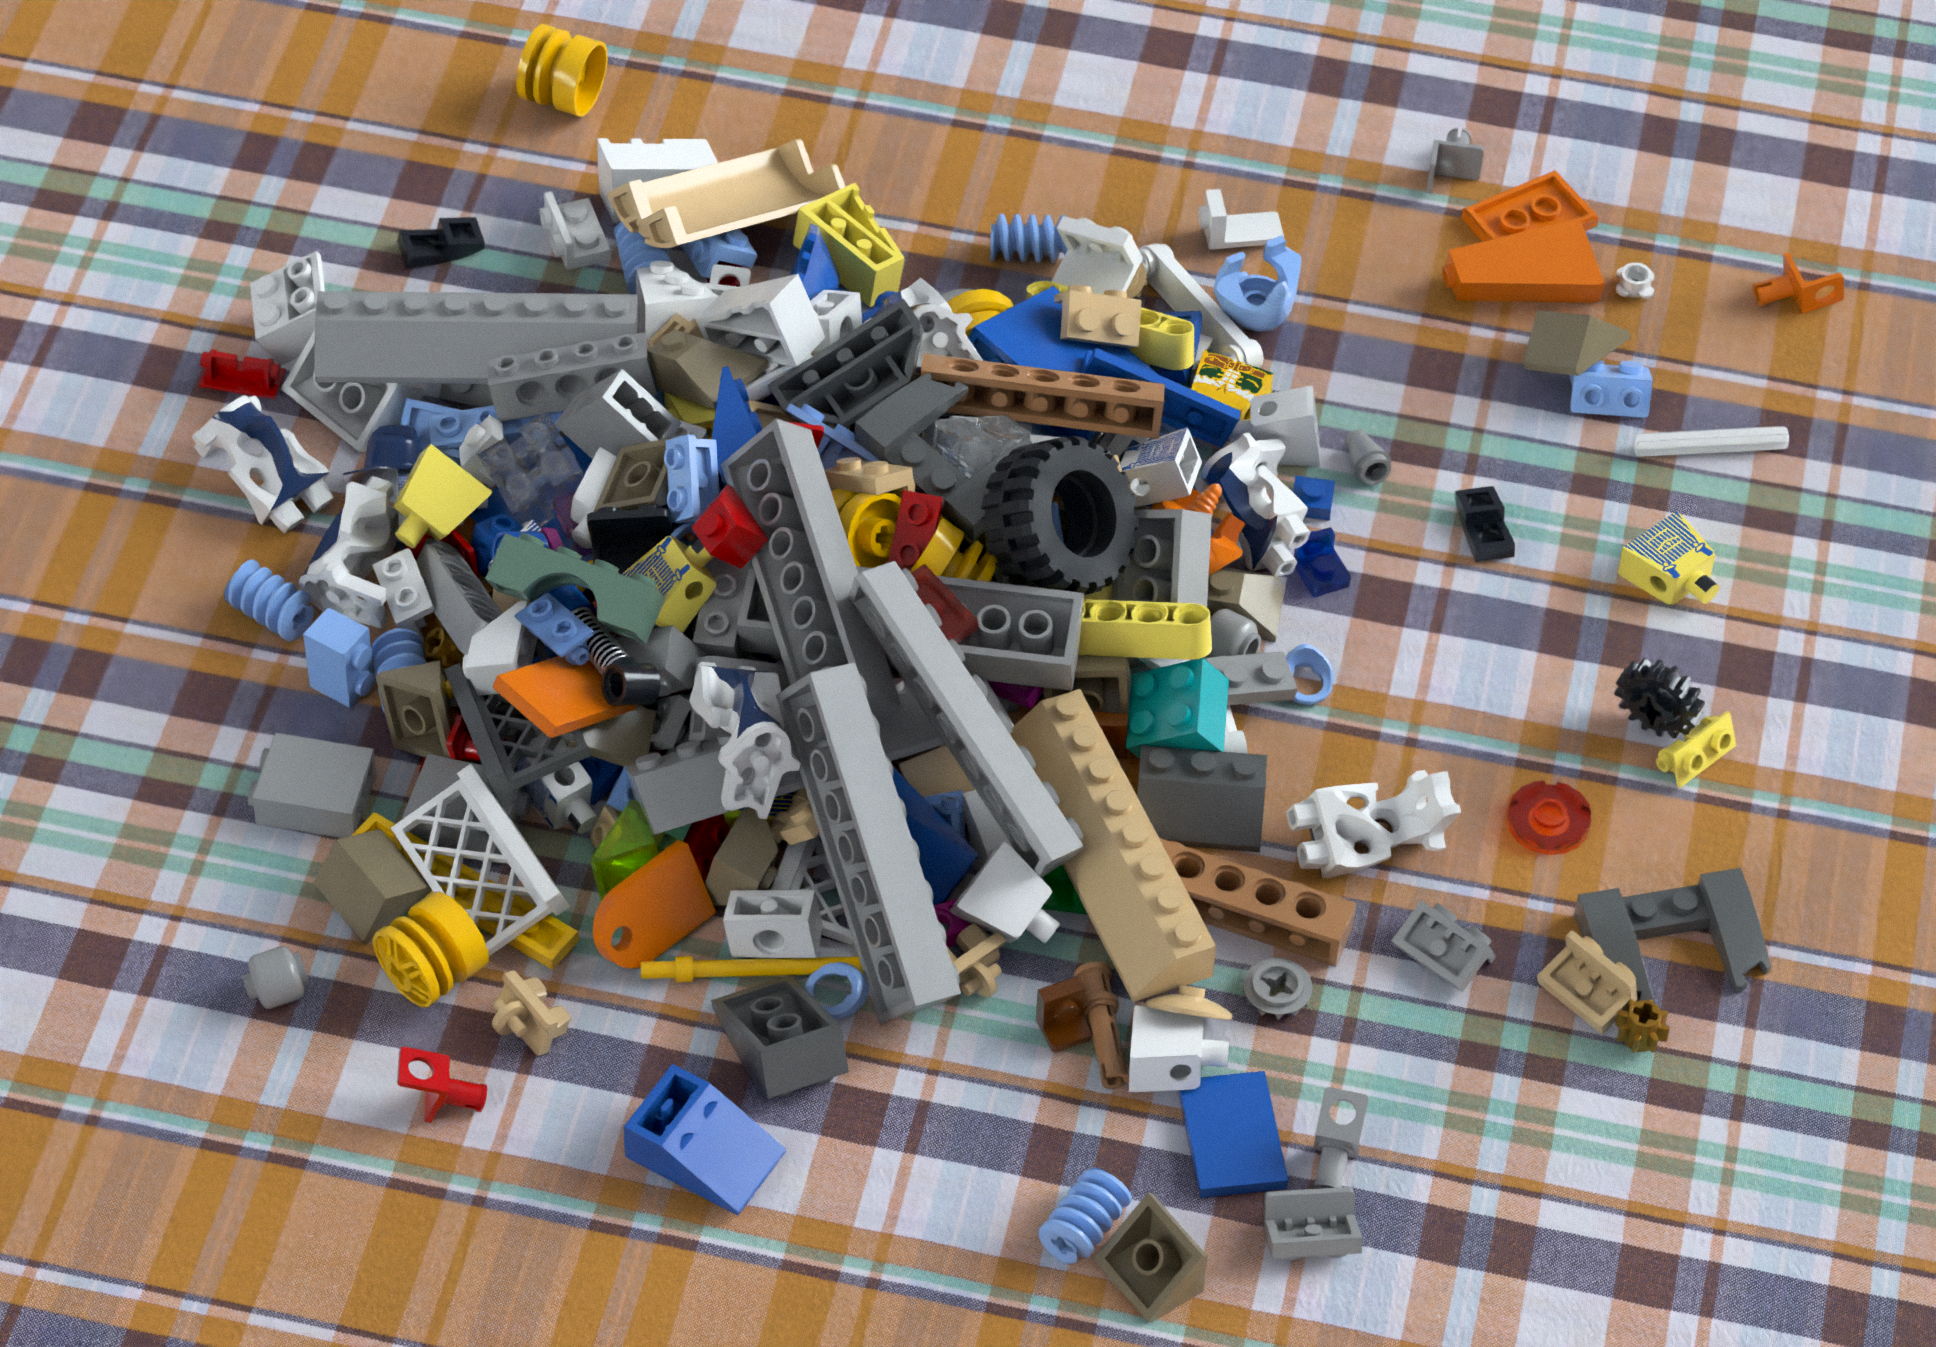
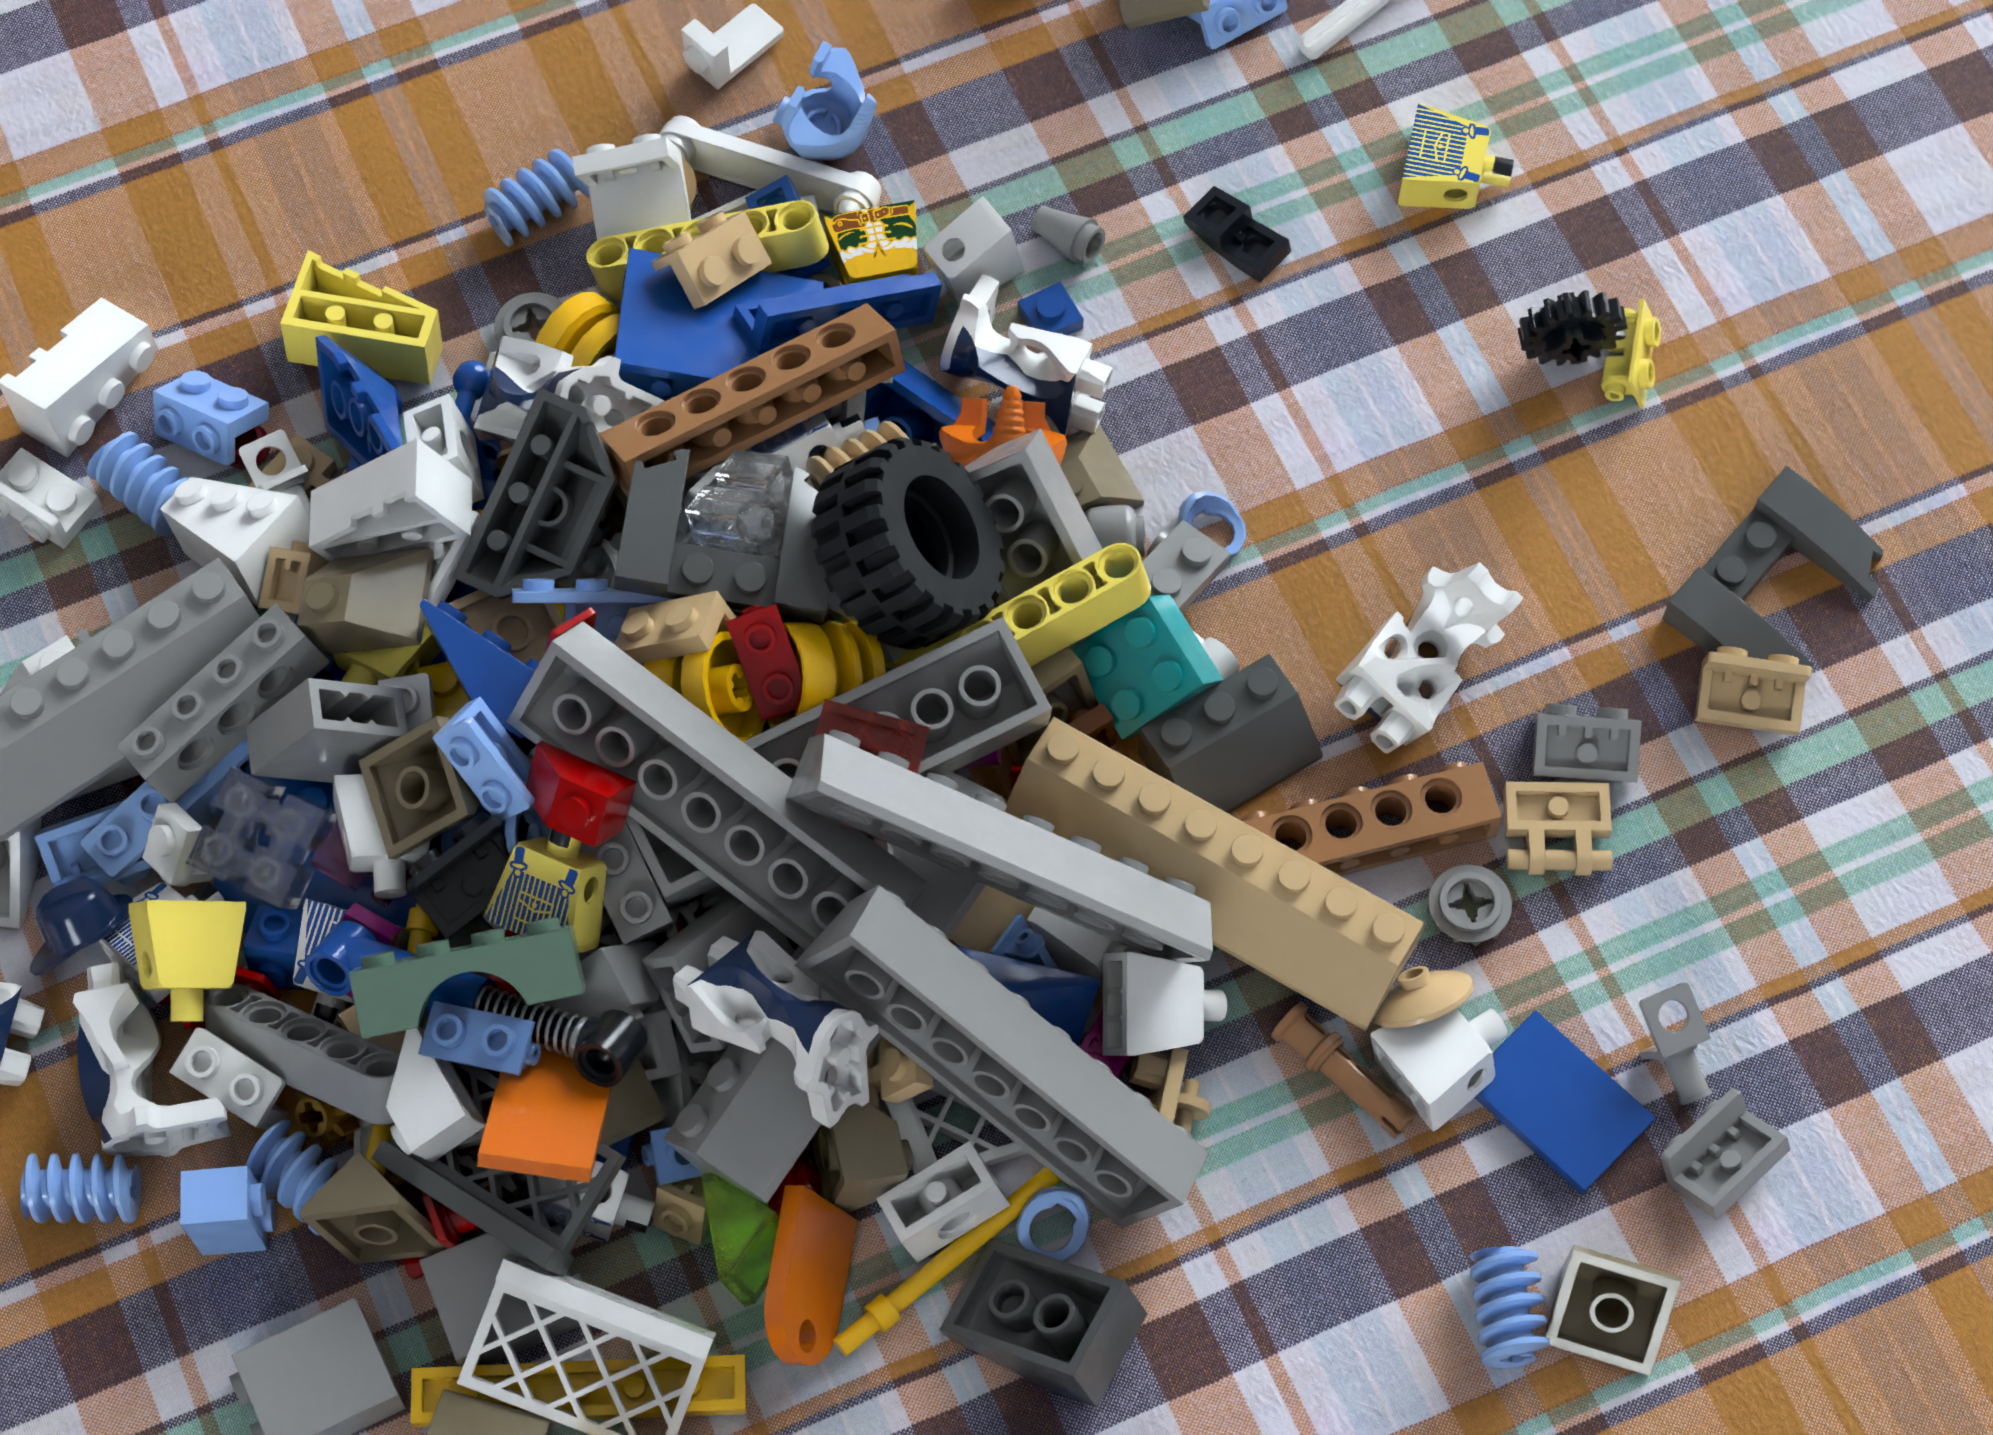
camera: 35 degrees left, 15 degrees up
tan cylinder [607,139,845,248] -> none
reddish brown bracket [1036,976,1092,1052] -> none
white torso [1120,427,1202,507] -> none
clear blue bracket [1293,527,1351,598] -> none
clear red tile [1507,781,1591,855] -> none
pearl gold gear [1615,999,1670,1053] -> none
none -> tan plate [1503,782,1613,876]

